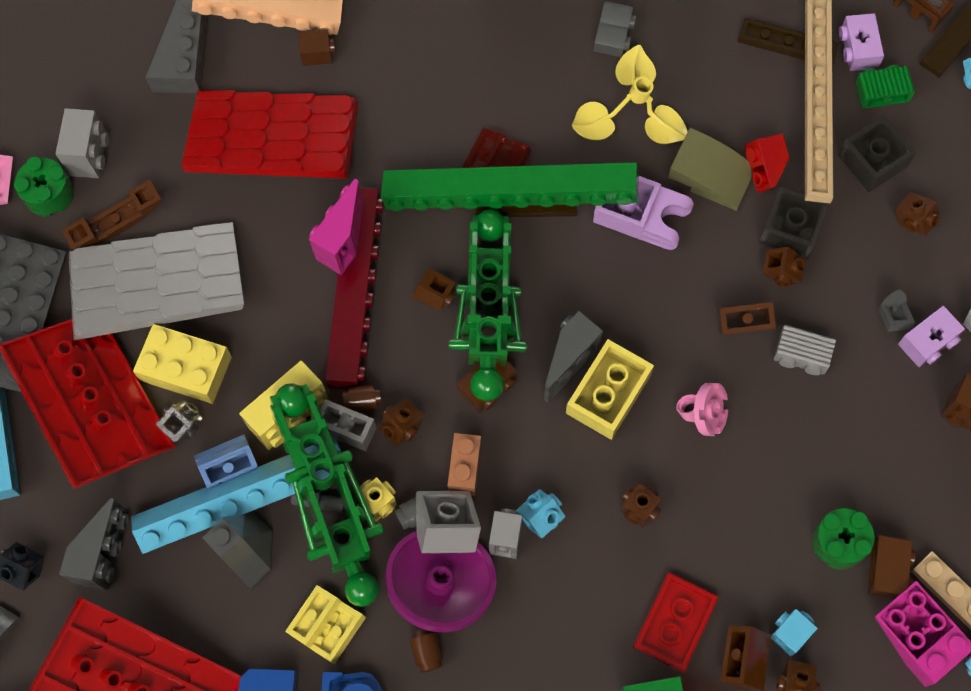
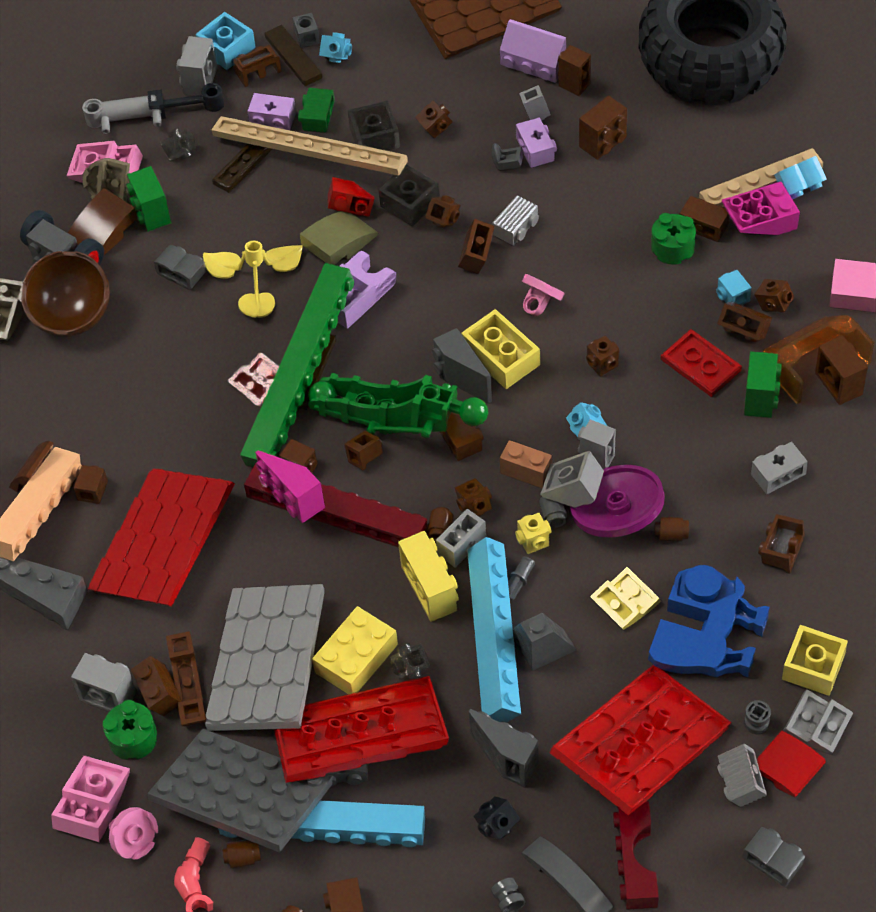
camera: 70 degrees left, 15 degrees down
medium blue brick [194,435,258,489] -> none
green piece [269,383,383,607] -> none
none -> reddish brown brick [131,656,182,716]
none -> reddish brown brick [279,439,318,473]

